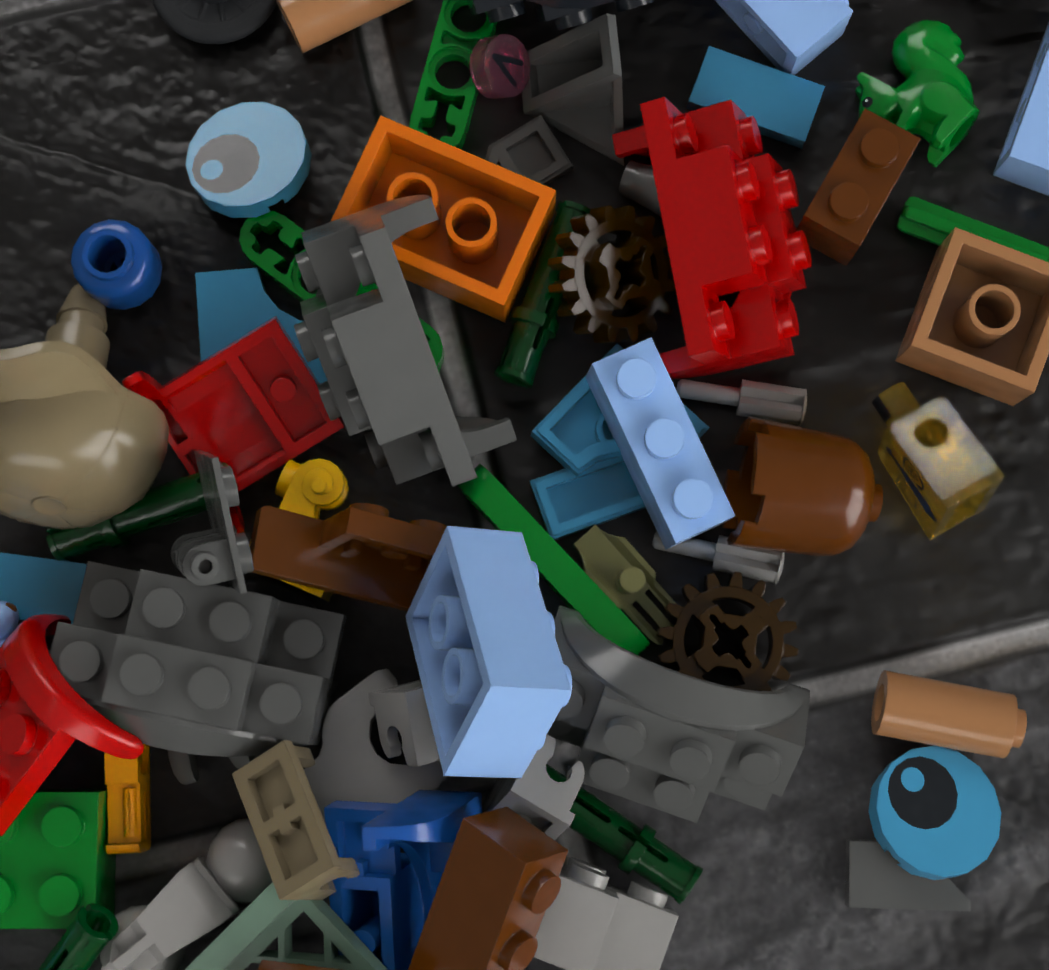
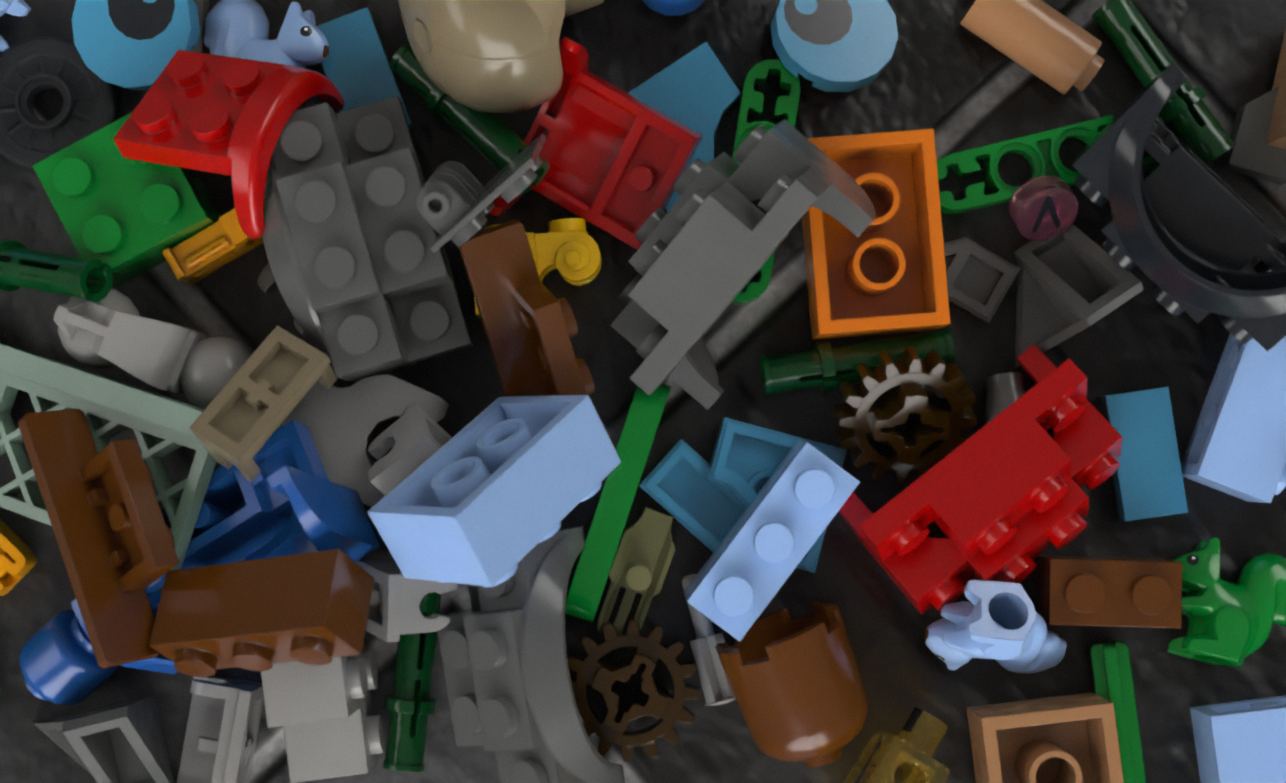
camera: 65 degrees right, 5 degrees up
light grey axle [676,379,807,426] -> none
none -> light blue animal [924,580,1067,674]

